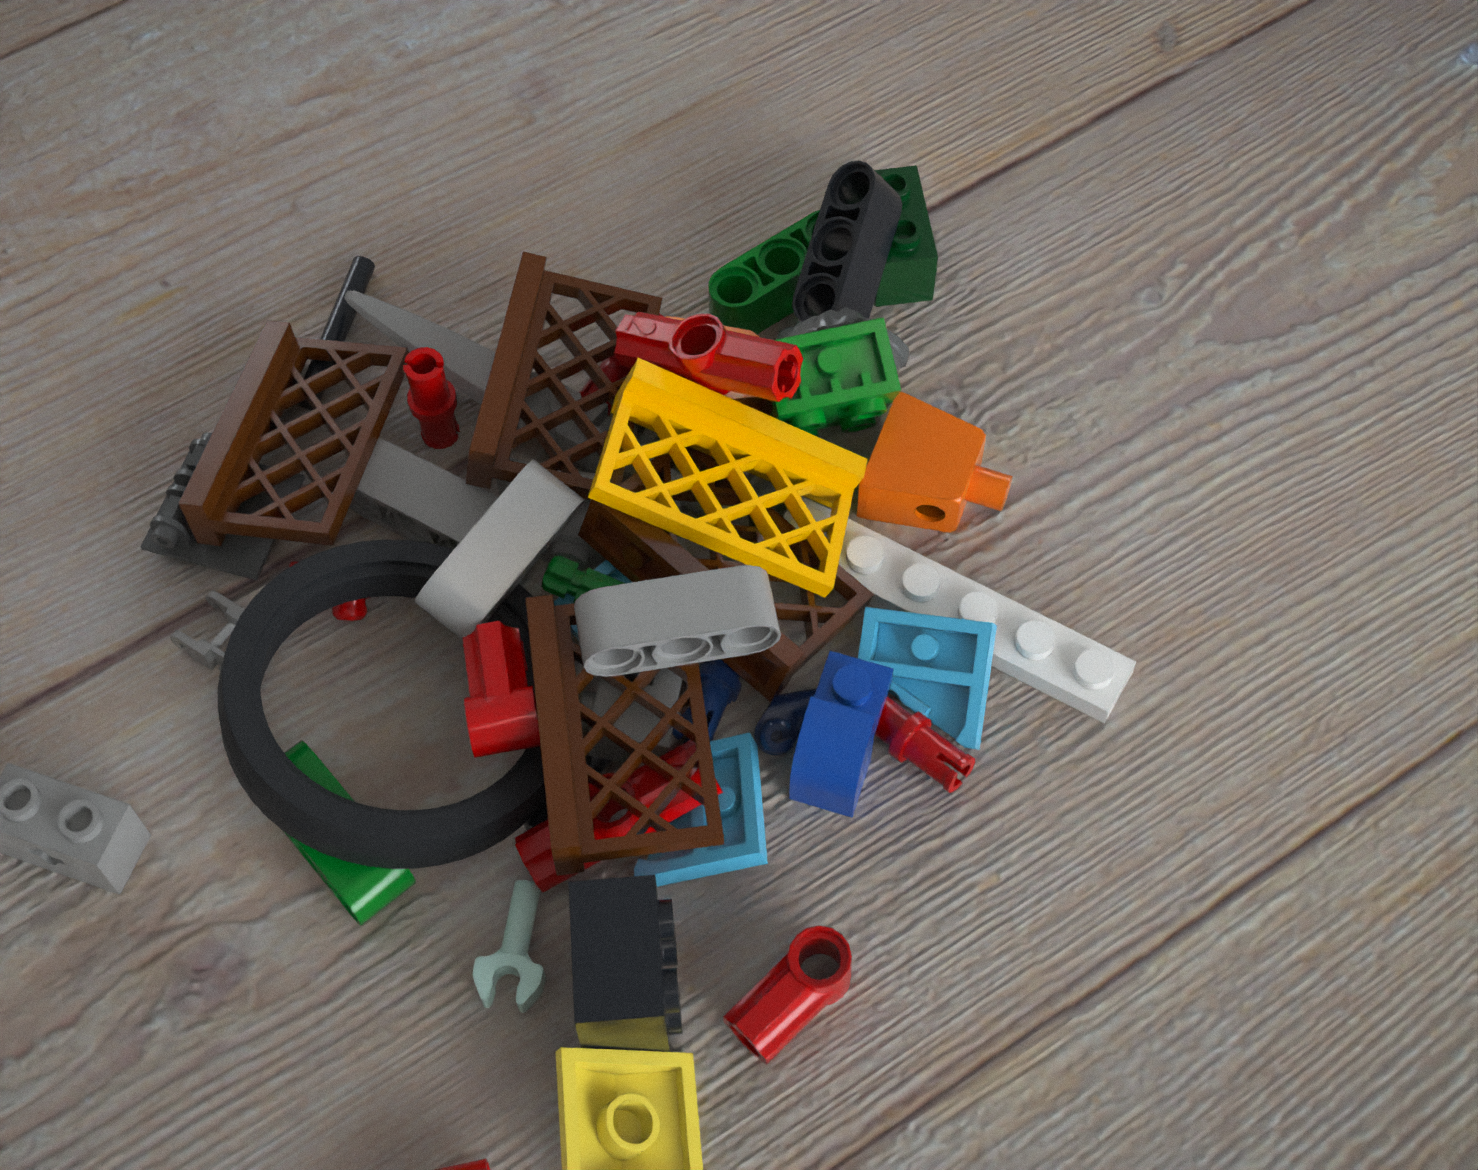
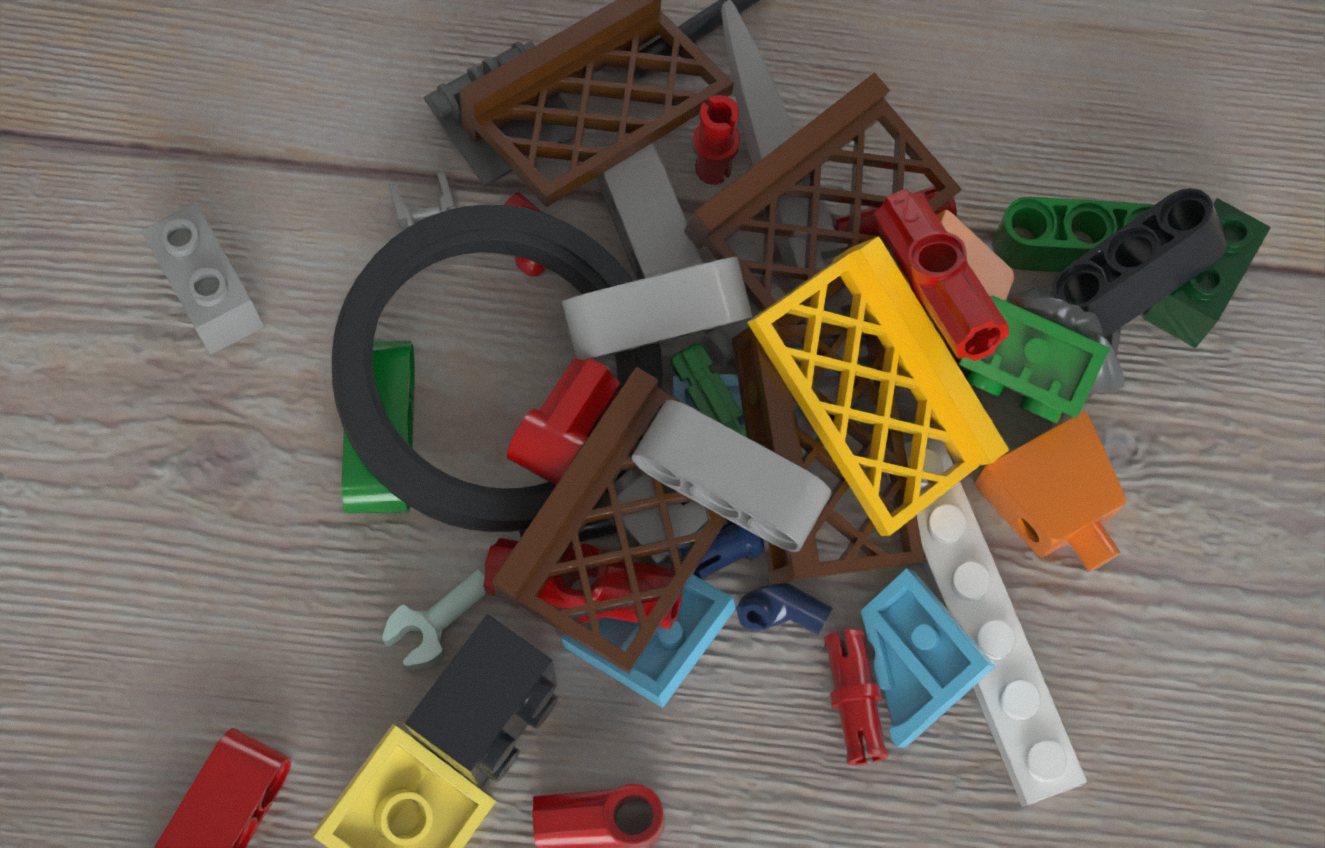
camera: 35 degrees right, 10 degrees up
blue brick [789,651,894,818] -> none

